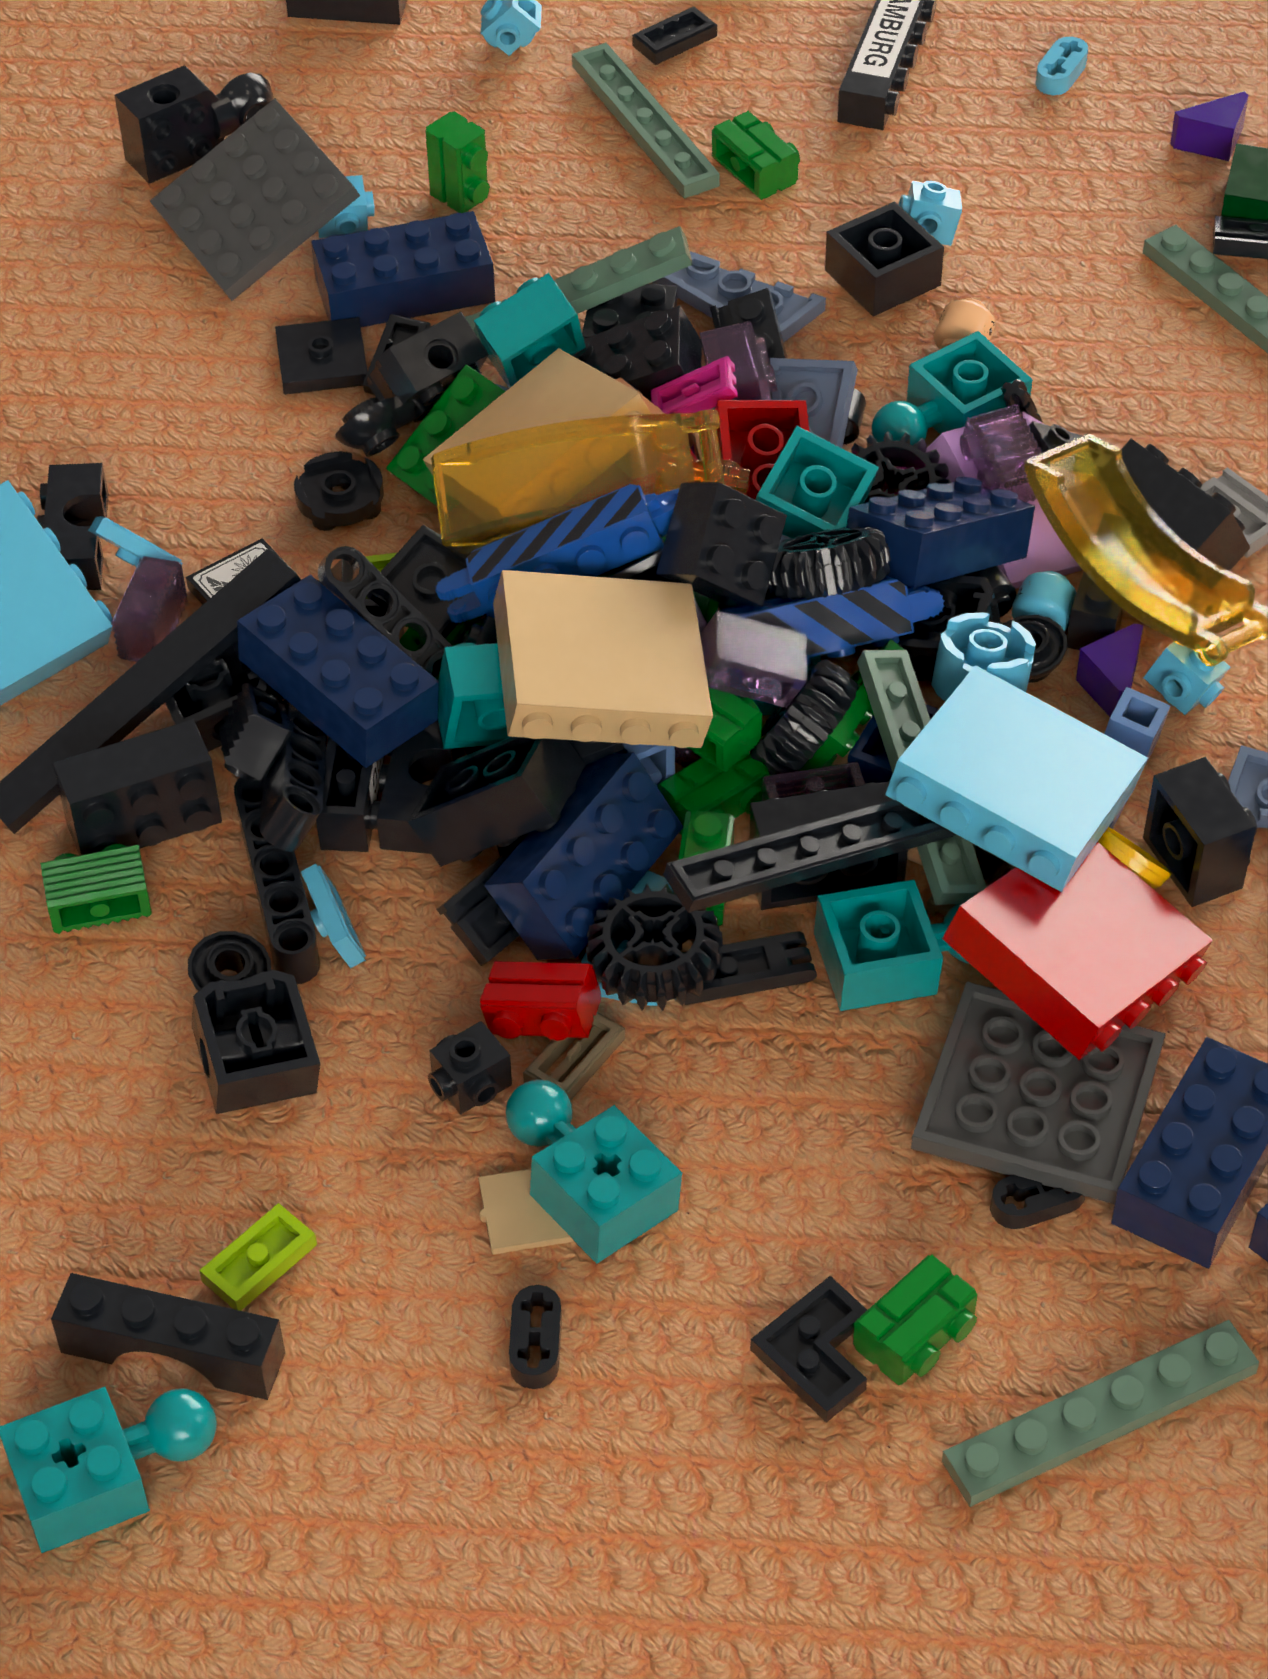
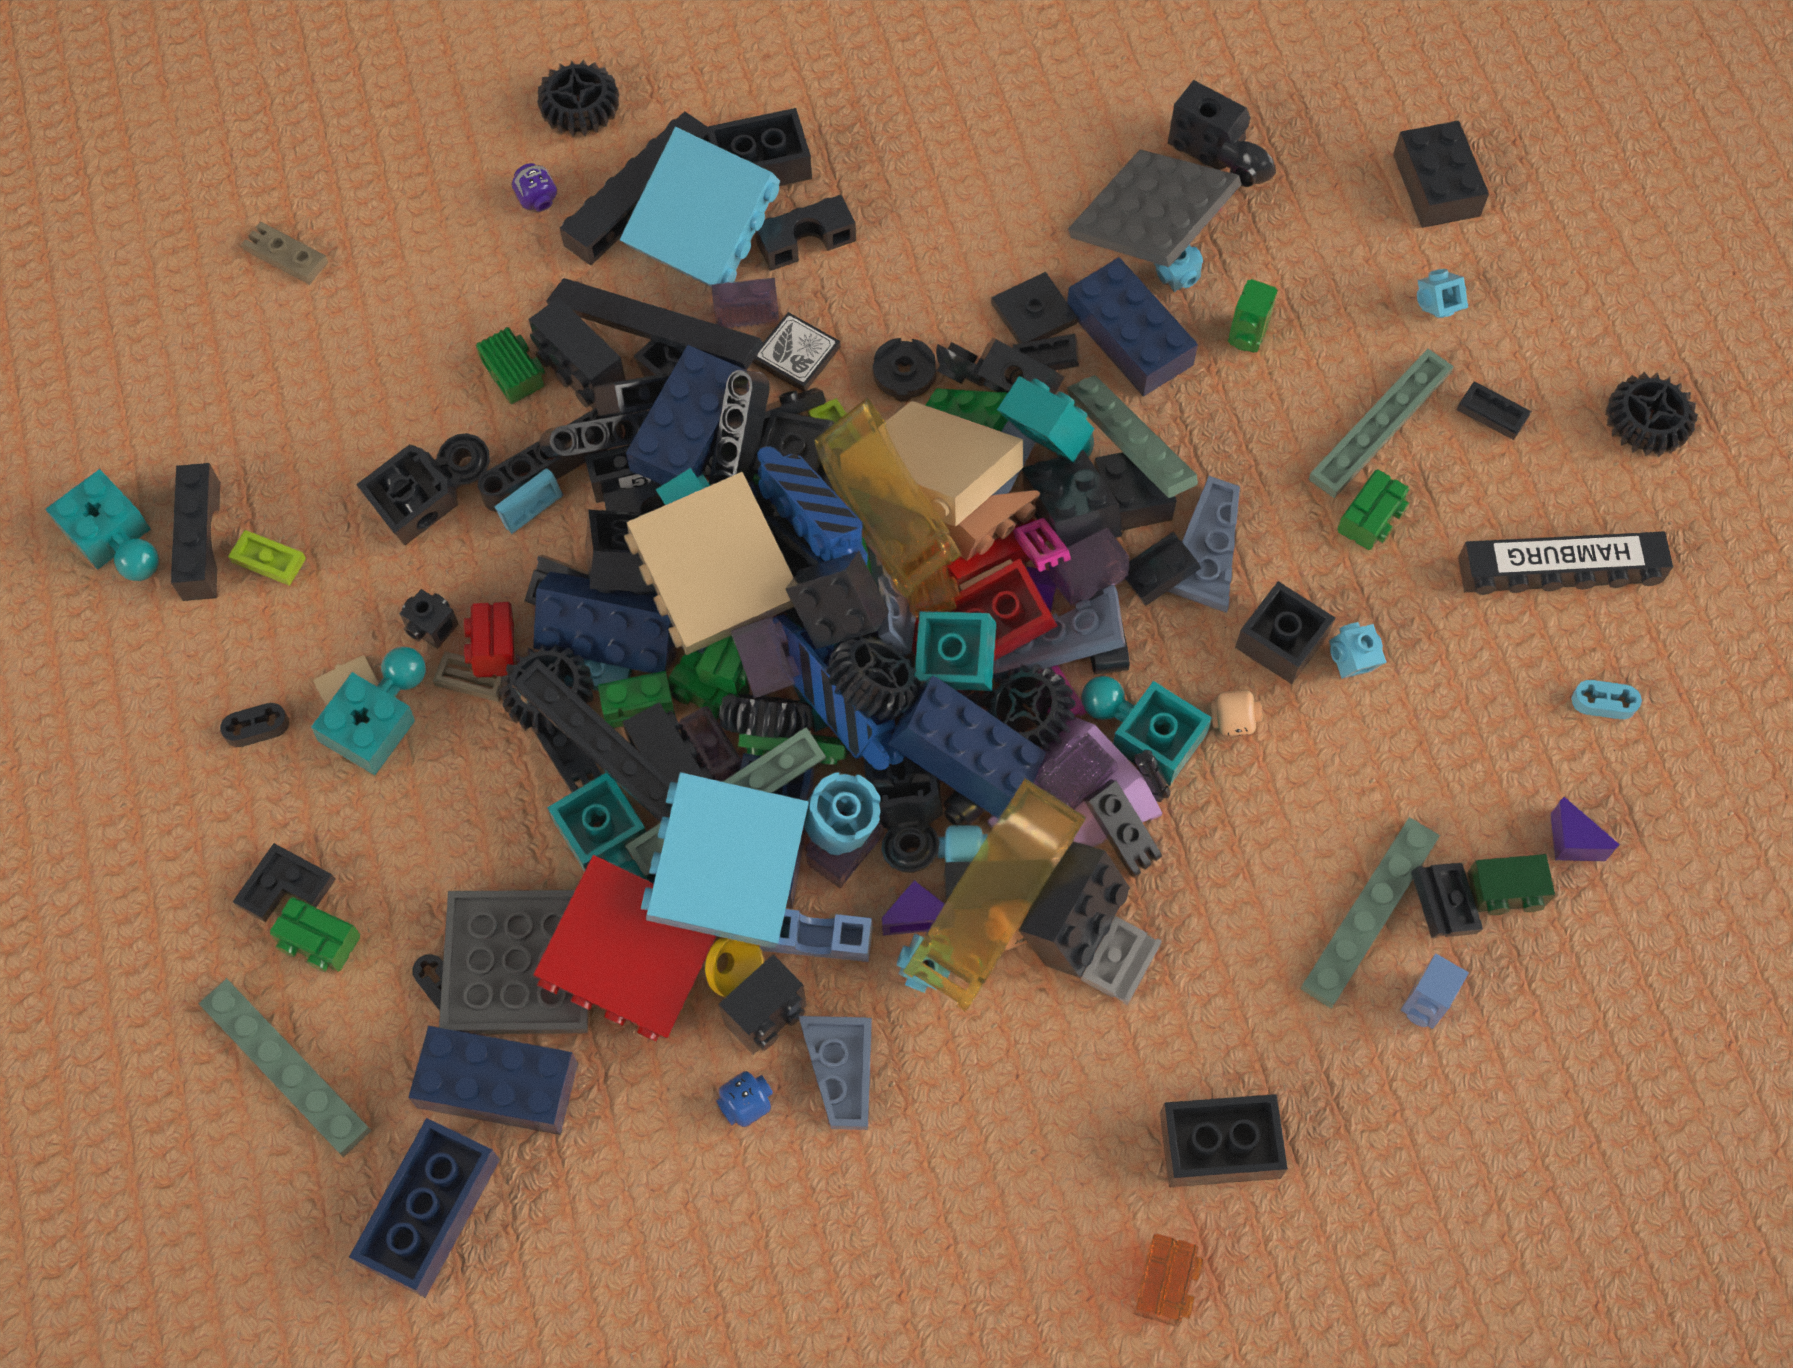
camera: 70 degrees right, 15 degrees up
medium azure plate [88,516,183,577] -> none

